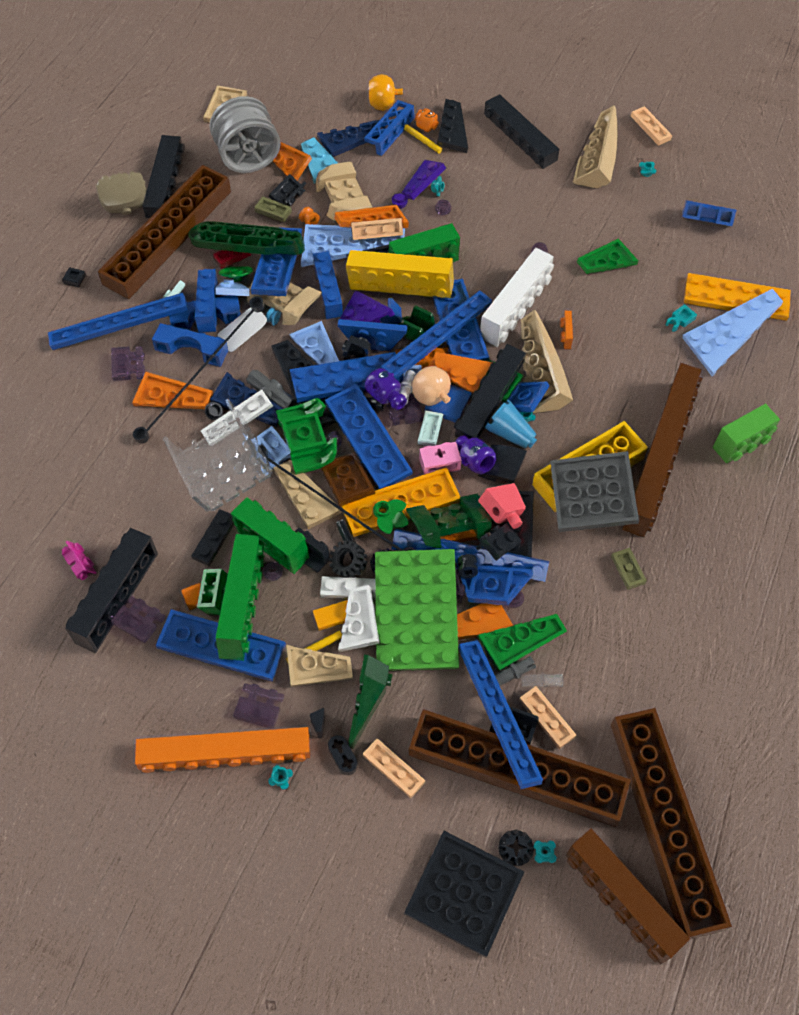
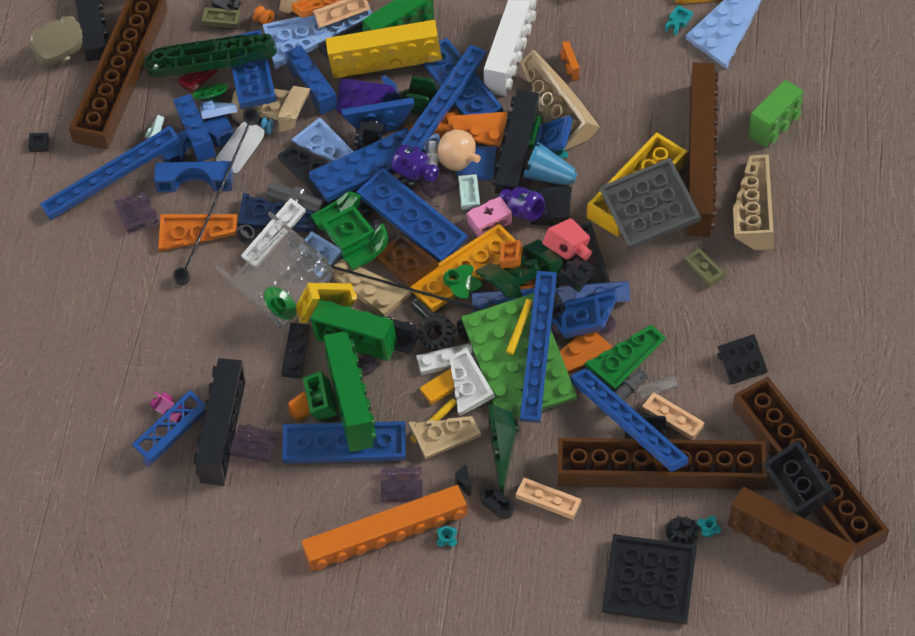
camera: 15 degrees left, 5 degrees down
none -> blue fence [132,390,207,467]
none -> green dish [263,287,297,320]
none -> yellow panel [295,283,357,323]
none -> orange plate [500,240,522,269]
none -> yellow bar [506,299,533,355]
none -> blue plate [520,271,557,423]
none -> black hinge [717,334,768,384]
none -> tan wedge [733,155,774,250]
none -> black brick [763,440,836,518]

